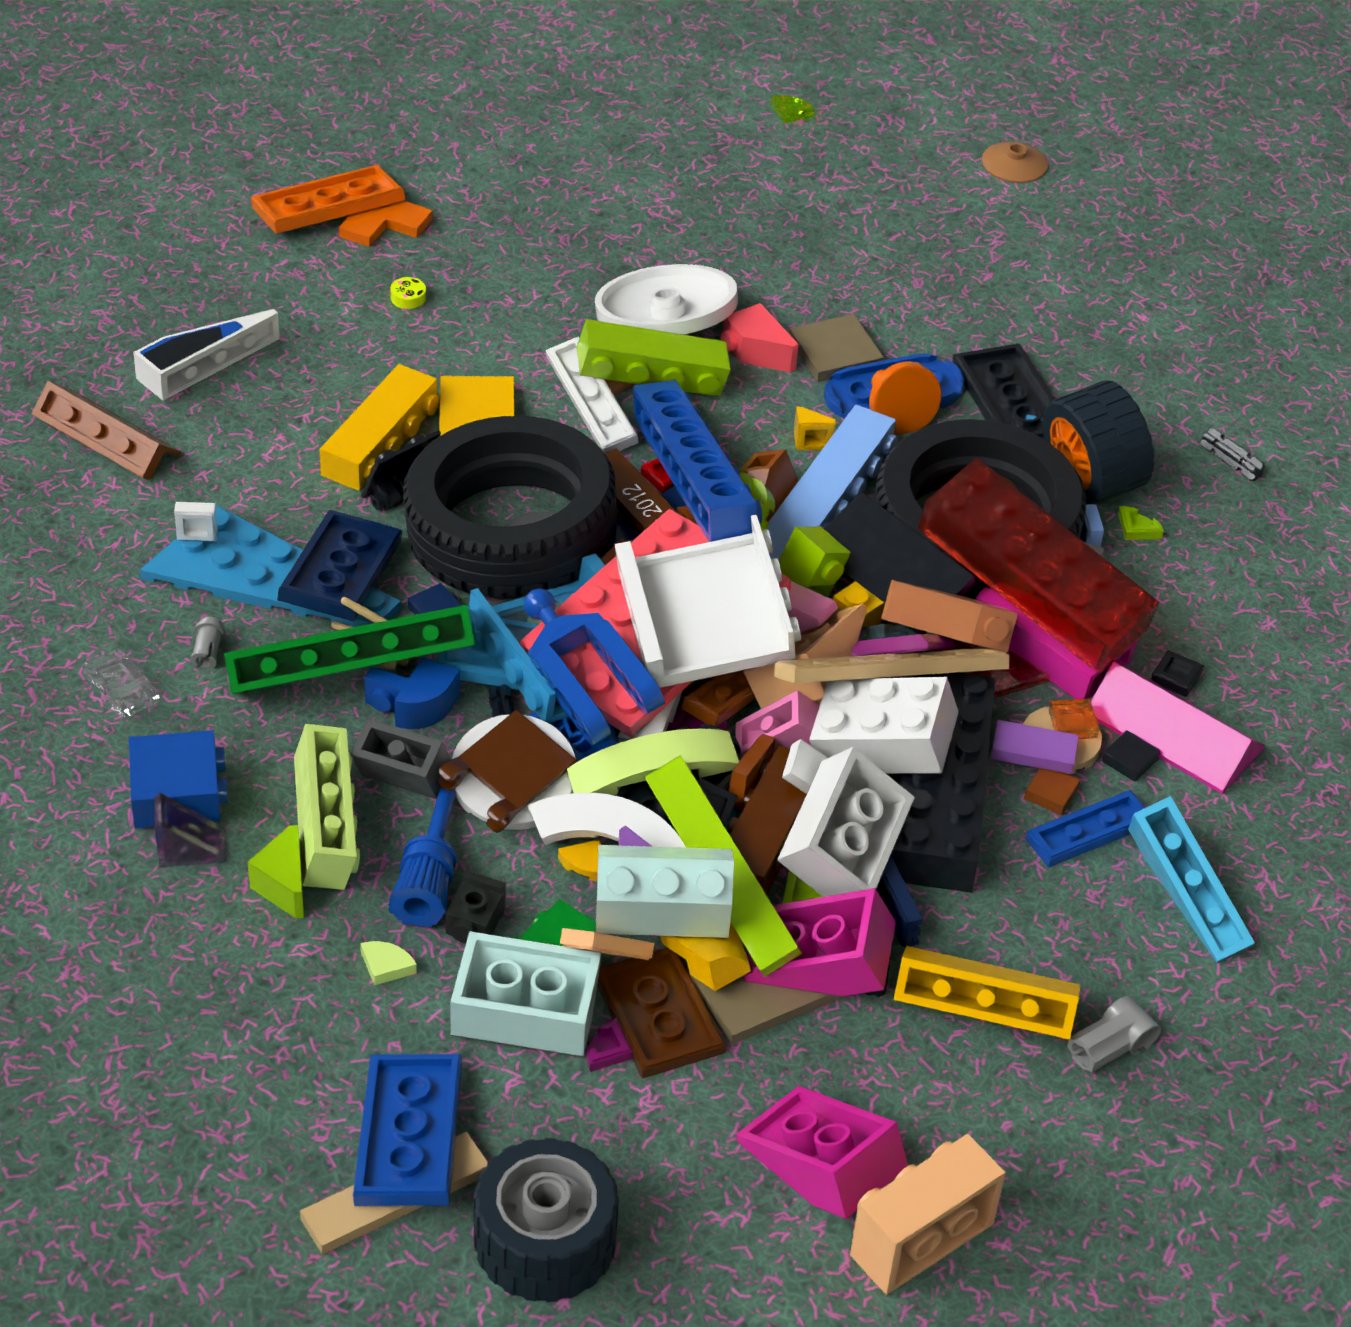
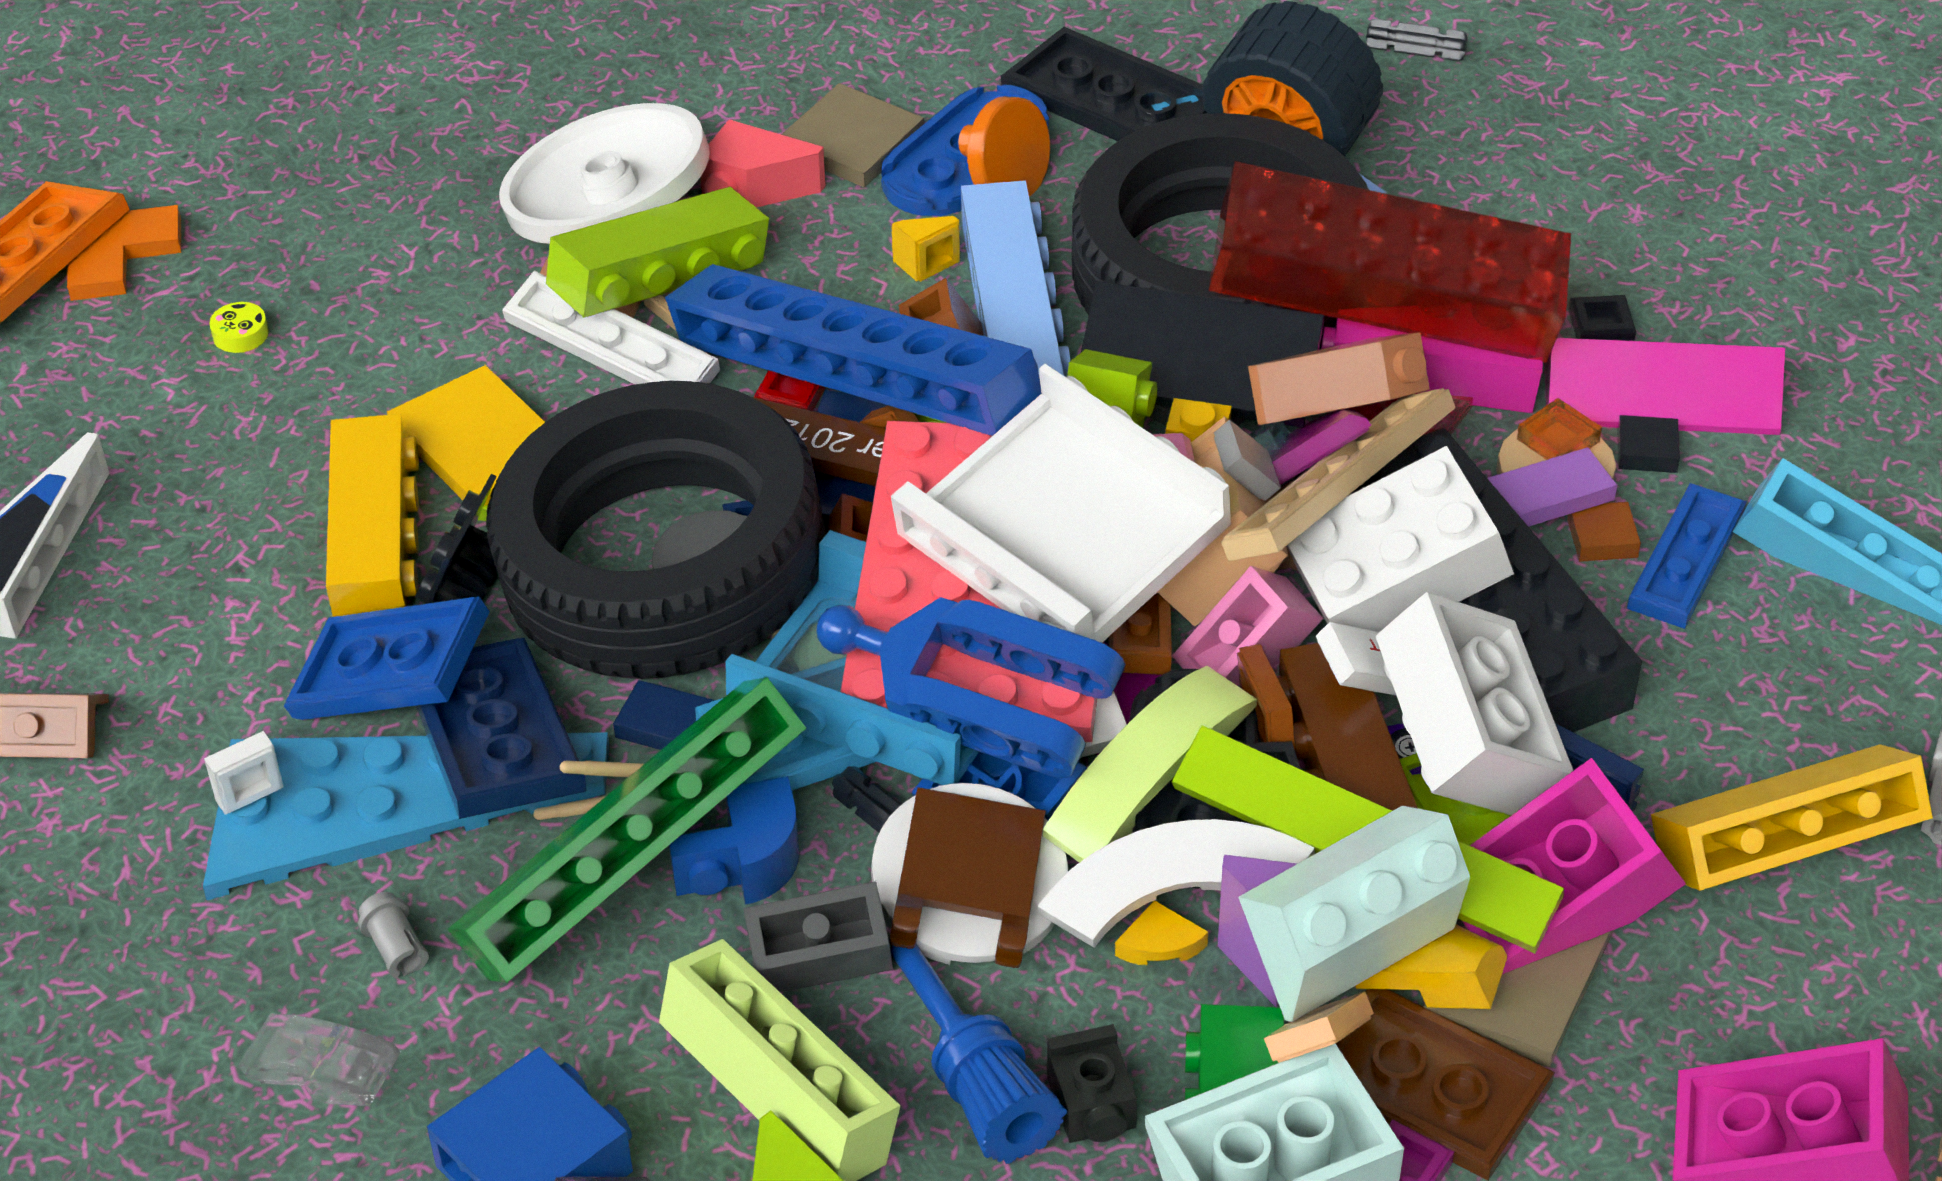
camera: 30 degrees left, 0 degrees up
lime tile [1118,506,1164,540] -> none
none -> blue tile [284,597,490,720]
none -> light grey tile [1214,420,1281,501]

